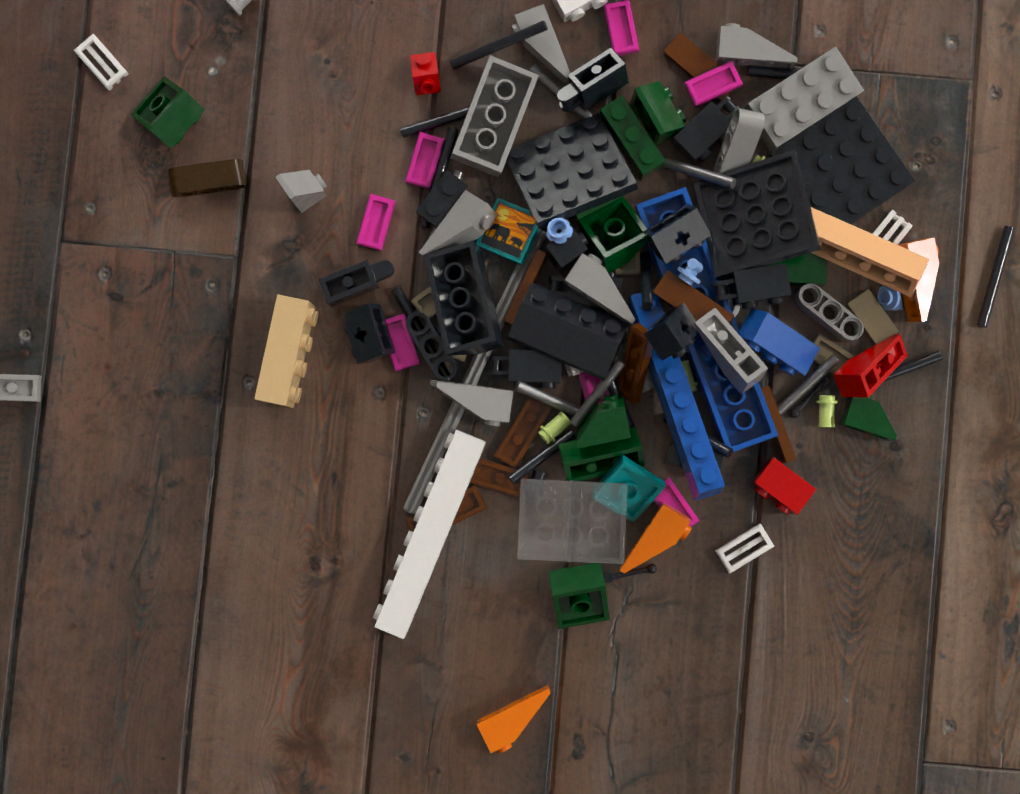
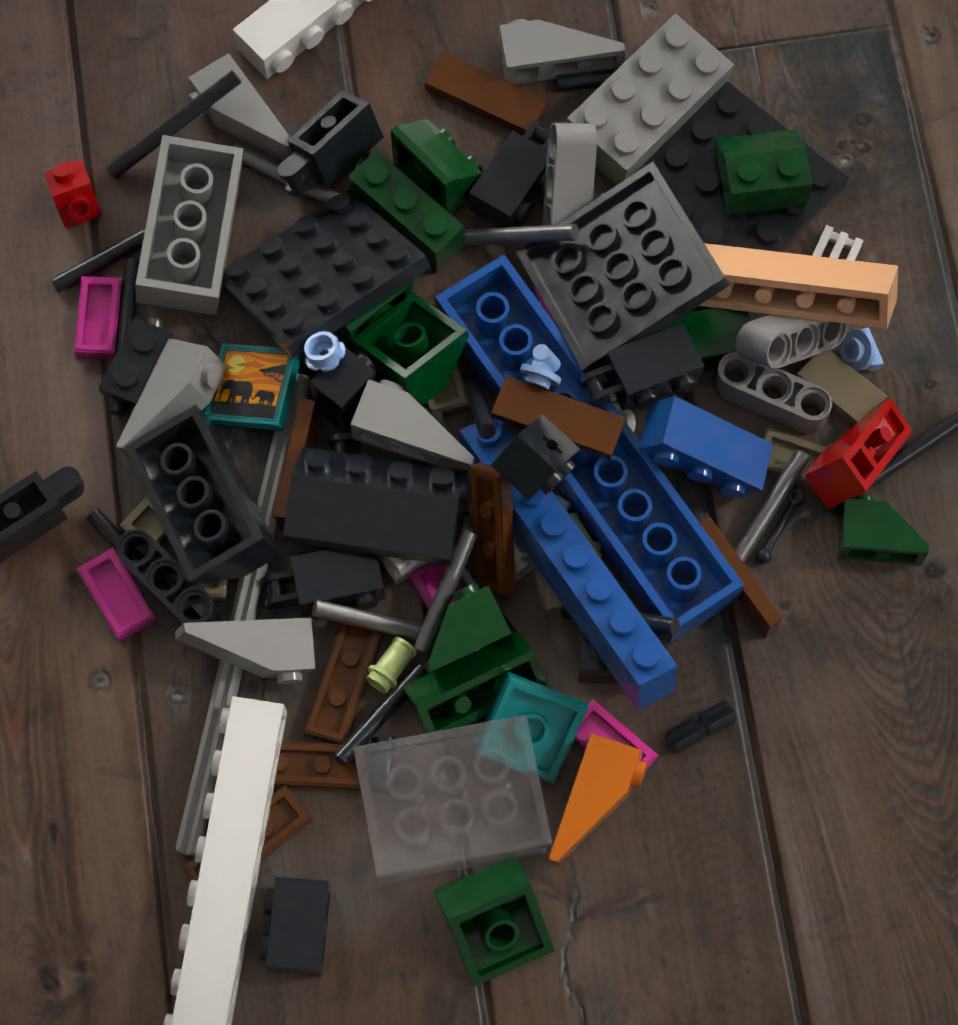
camera: 15 degrees left, 15 degrees down
black brick [342,303,396,364] -> none
dark pink tile [356,194,396,252] -> none
dark pink tile [603,0,639,56] -> none
black hinge [603,564,657,583] -> none
black brick [643,204,711,264] -> none
dark pink tile [684,61,743,108] -> none
light grey slope [694,308,768,394] -> none
white tile [715,523,774,574] -> none
red brick [751,457,816,515] -> none
yellowish green pin [816,395,838,427] -> none
slope [898,237,939,322] -> none
none -> black brick [260,877,331,976]
none -> black piece [665,701,737,753]
none -> dark green slope [714,129,813,215]
none -> light grey beam [736,314,847,369]

